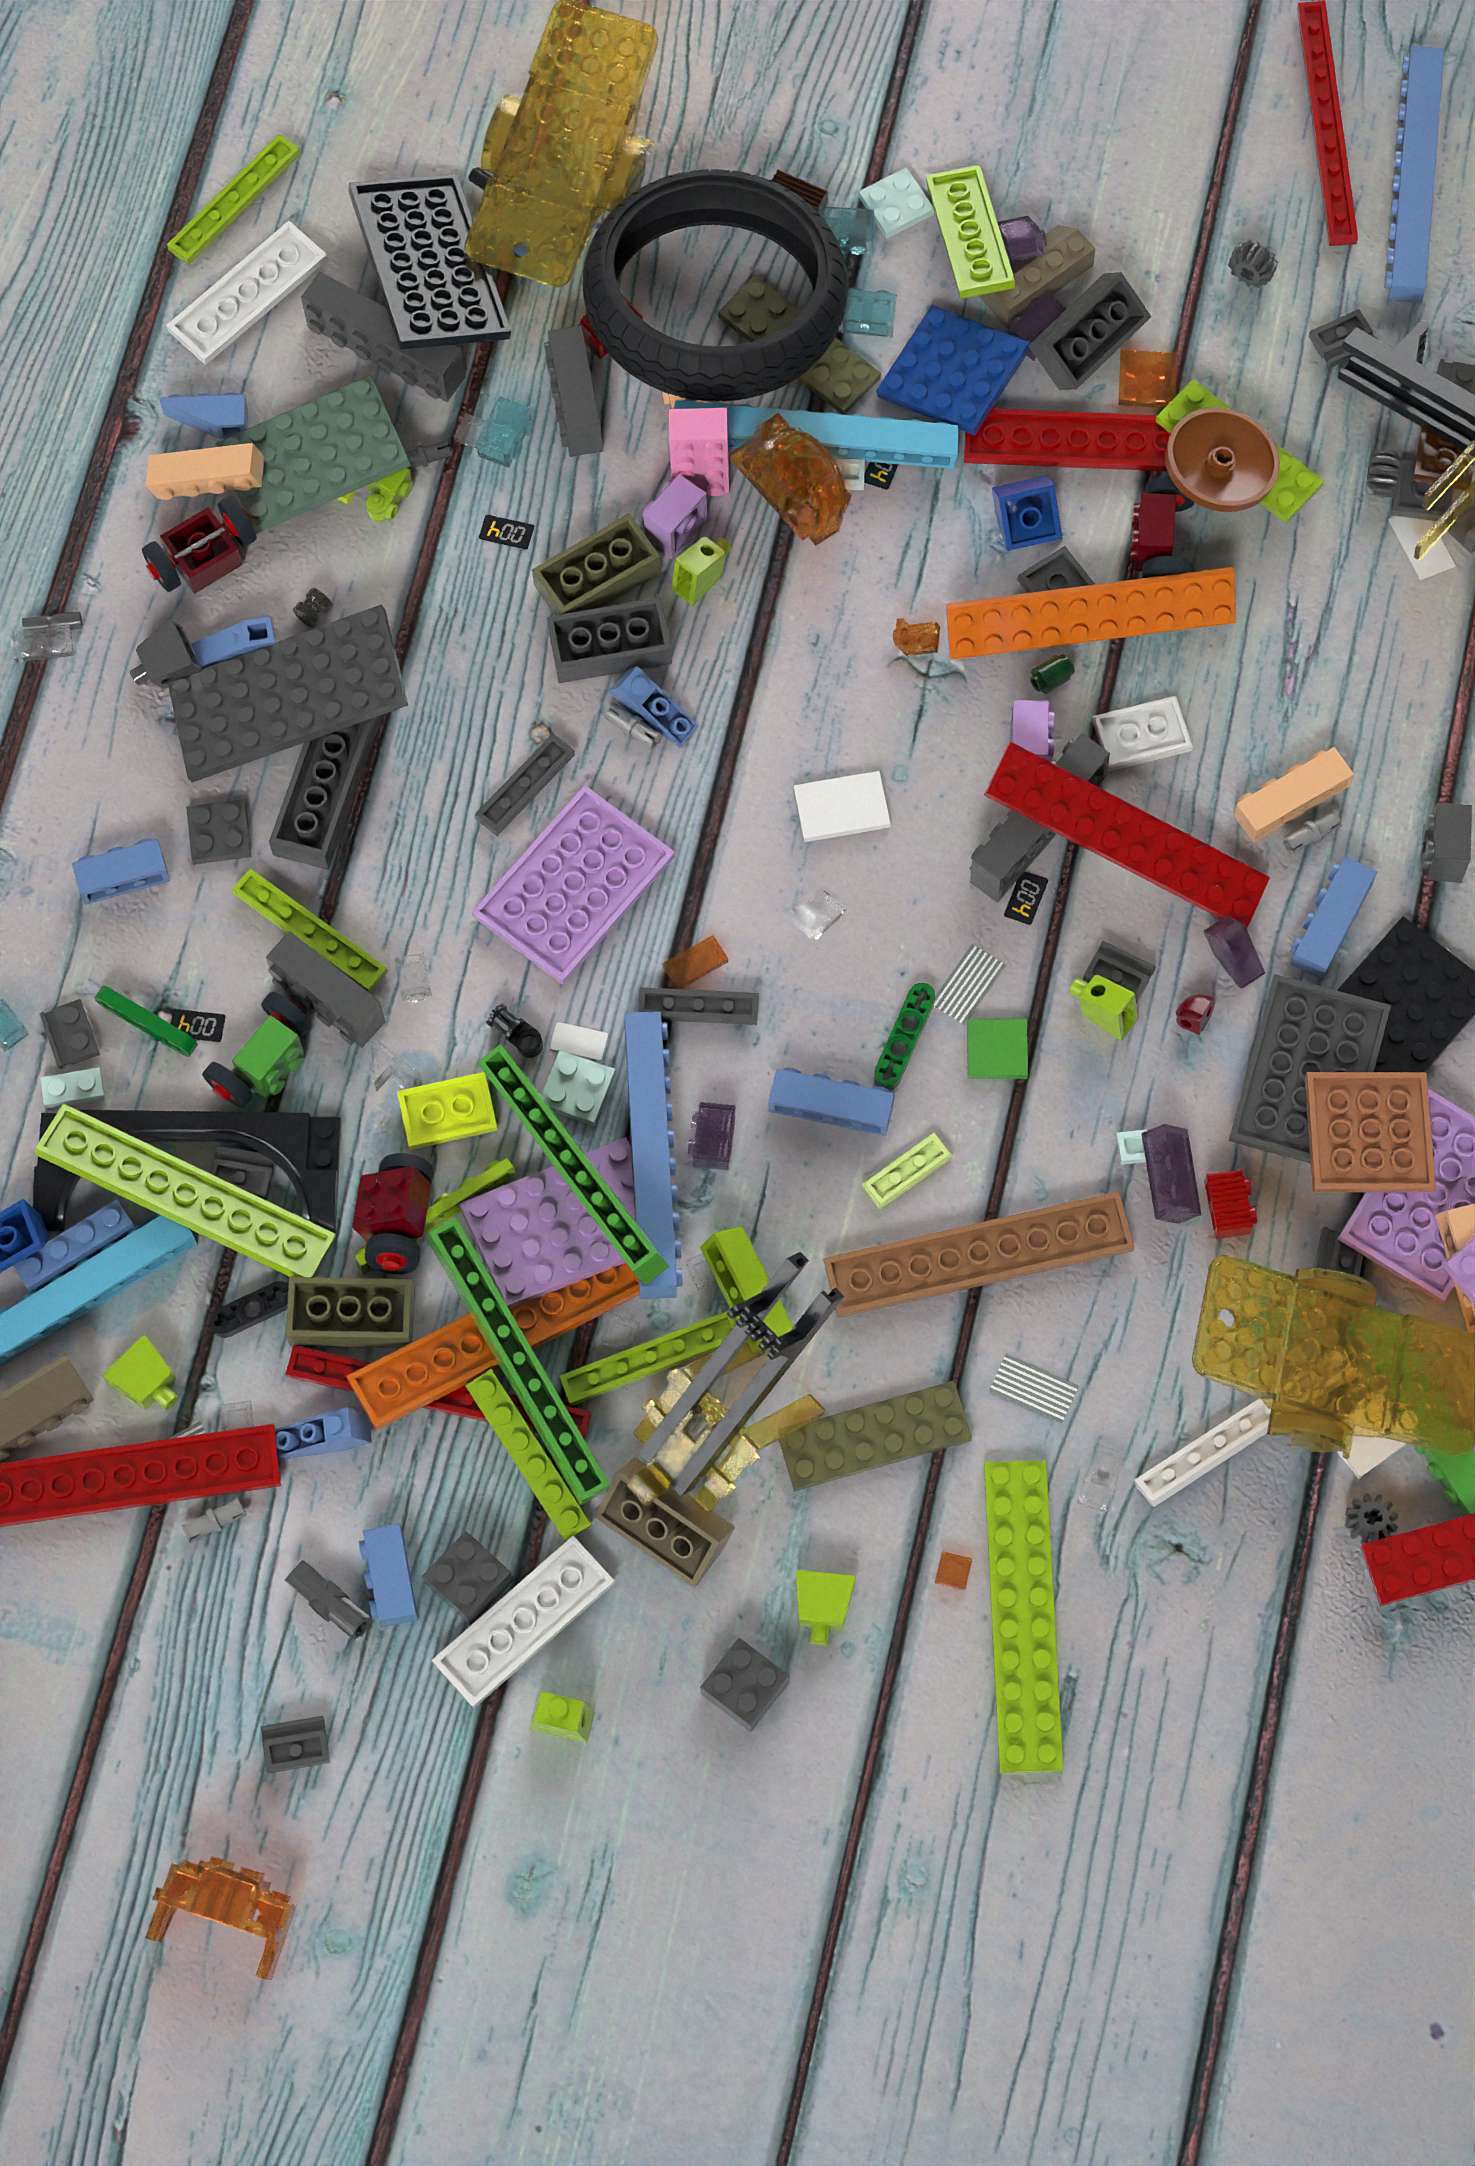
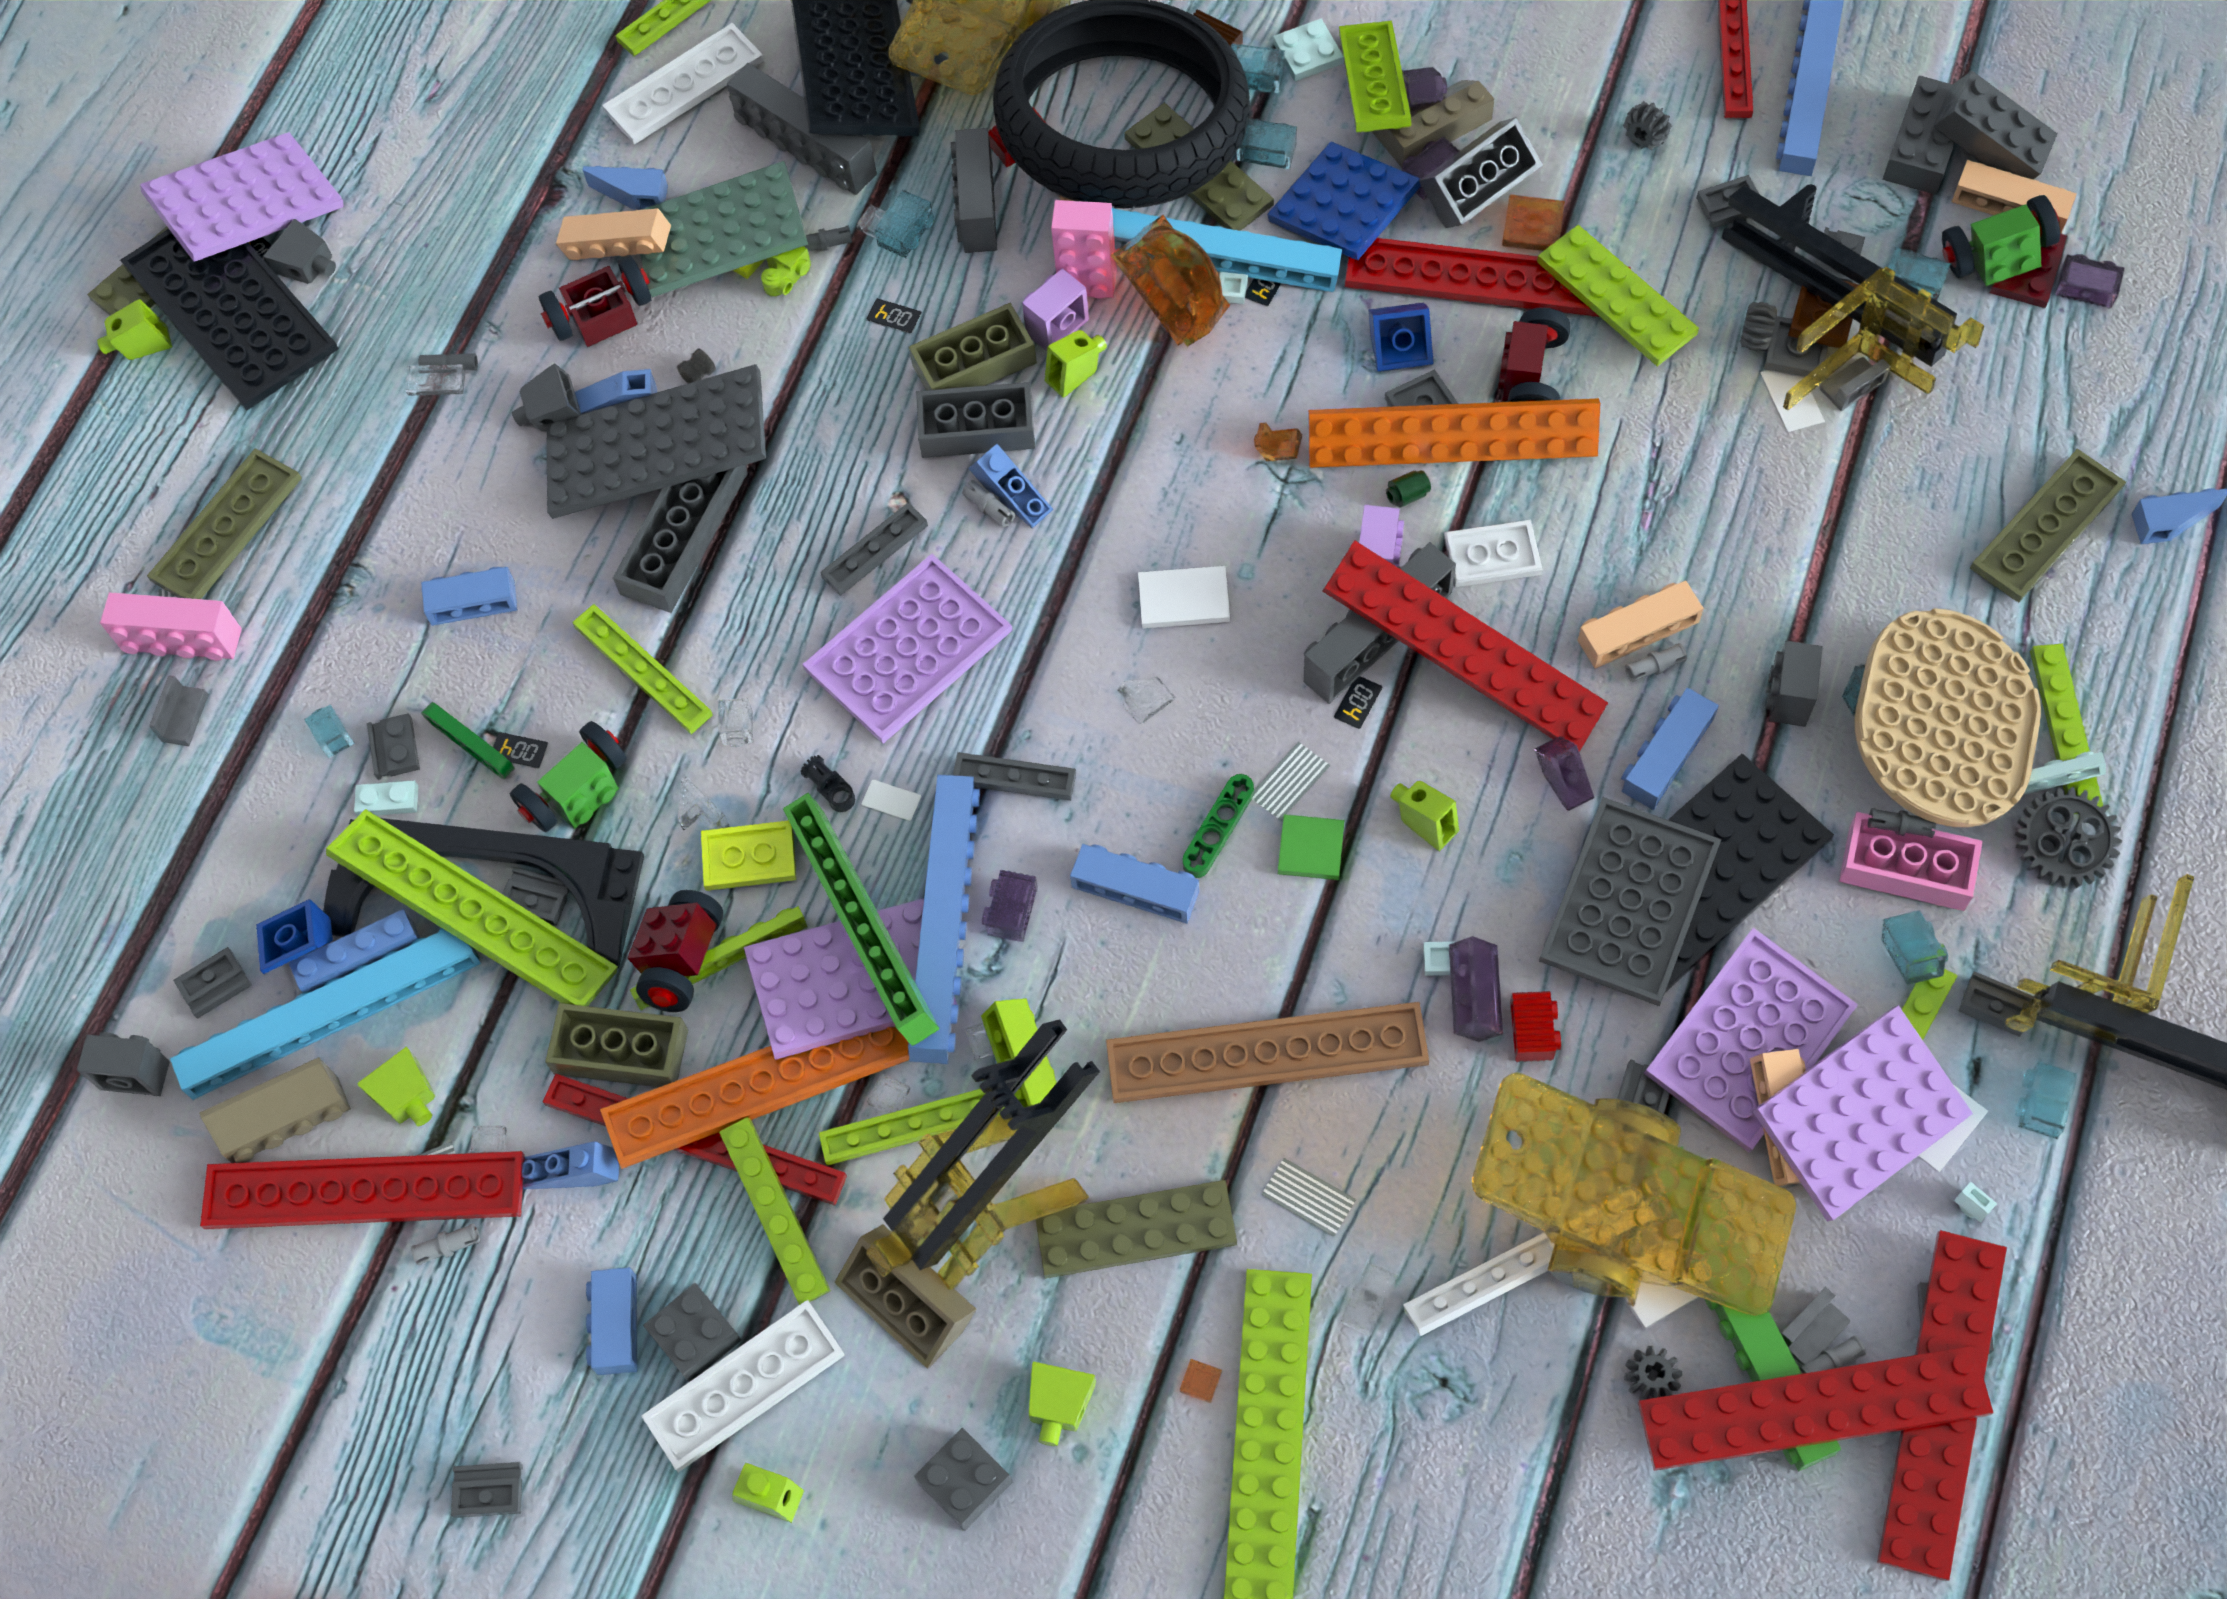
camera: 10 degrees right, 5 degrees down
dark grey plate [186,799,251,865] -> none
black beam [210,1281,289,1338] -> none
dark grey brick [266,931,385,1048] -> none
dark grey piece [284,1560,372,1640] -> none
bright green brick [427,1218,610,1506] -> none
light aqua plate [542,1050,616,1126] -> none
clear orange tile [662,935,728,989] -> none
yellowish green tile [862,1133,952,1210] -> none
dark grey plate [1083,941,1156,1004] -> none
dark orange dish [1165,407,1280,512] -> none
dark red piece [1176,994,1215,1035] -> none
nougat plate [1305,1072,1436,1192] -> none

